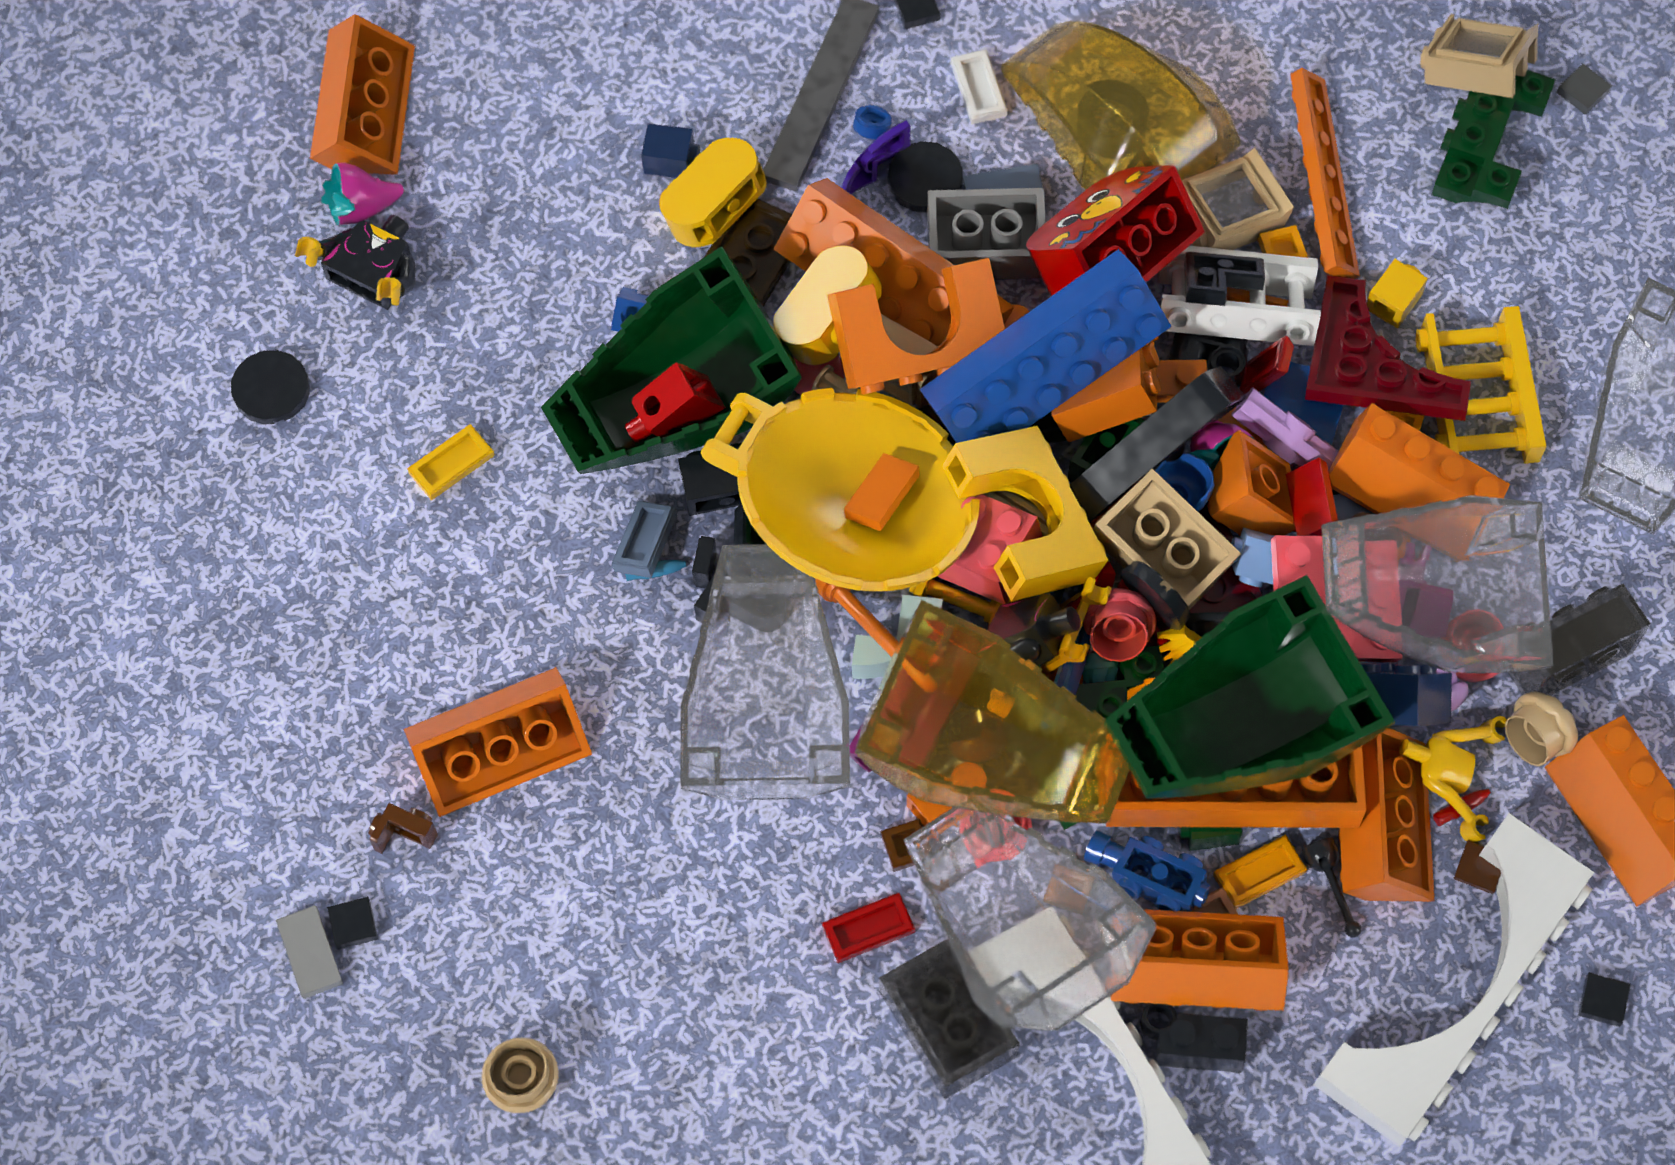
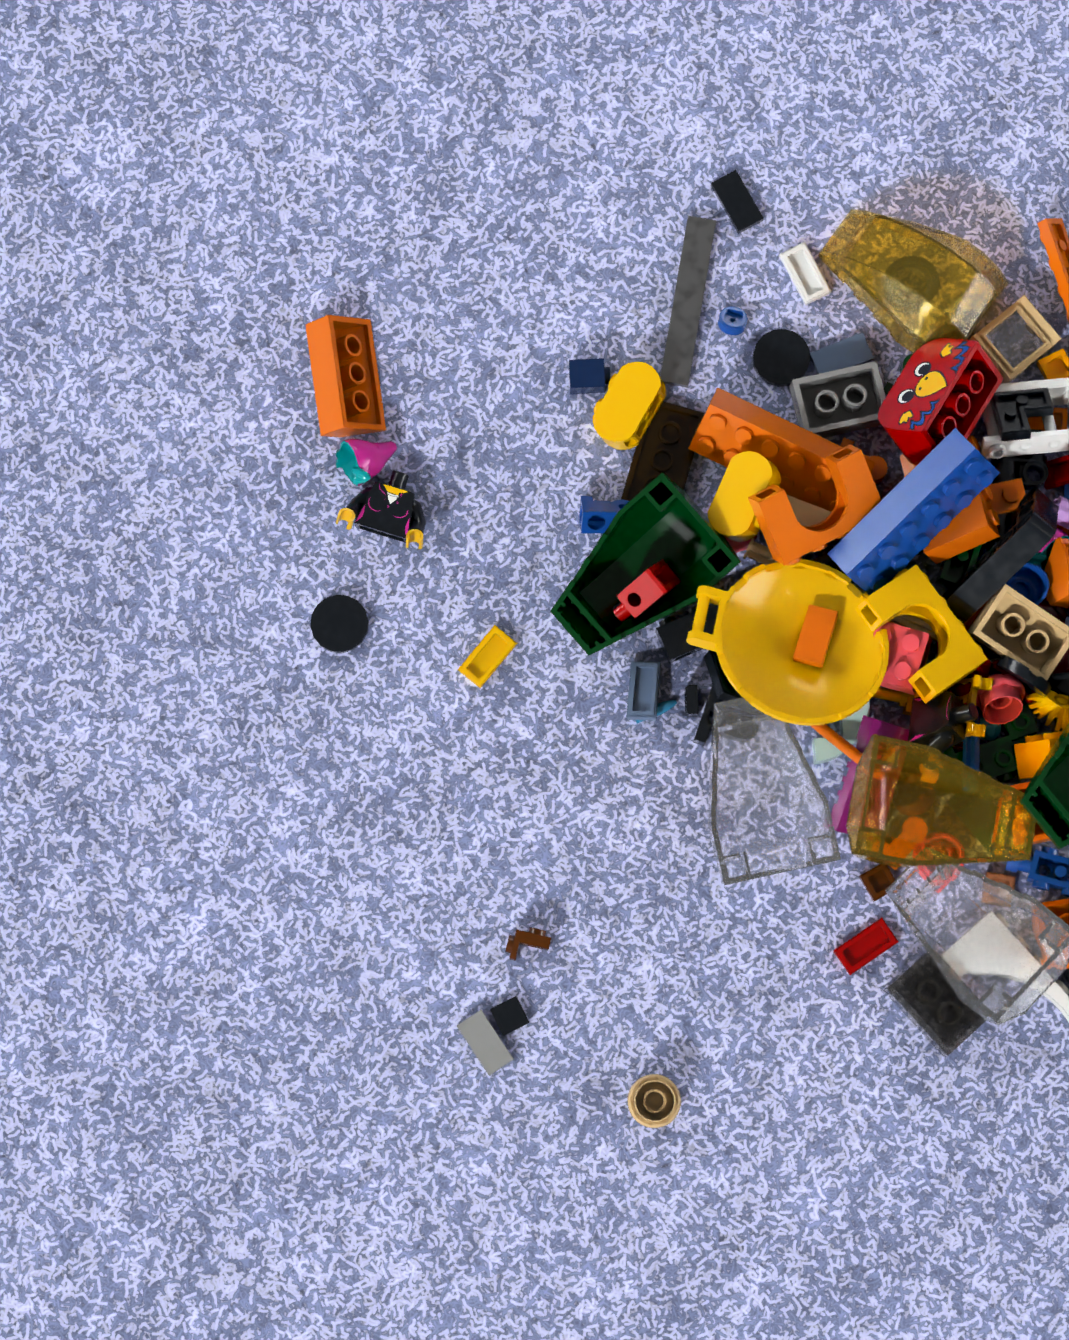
camera: 15 degrees left, 15 degrees up
orange slope [403,667,592,817] -> none
dark purple brick [842,120,911,194] -> none

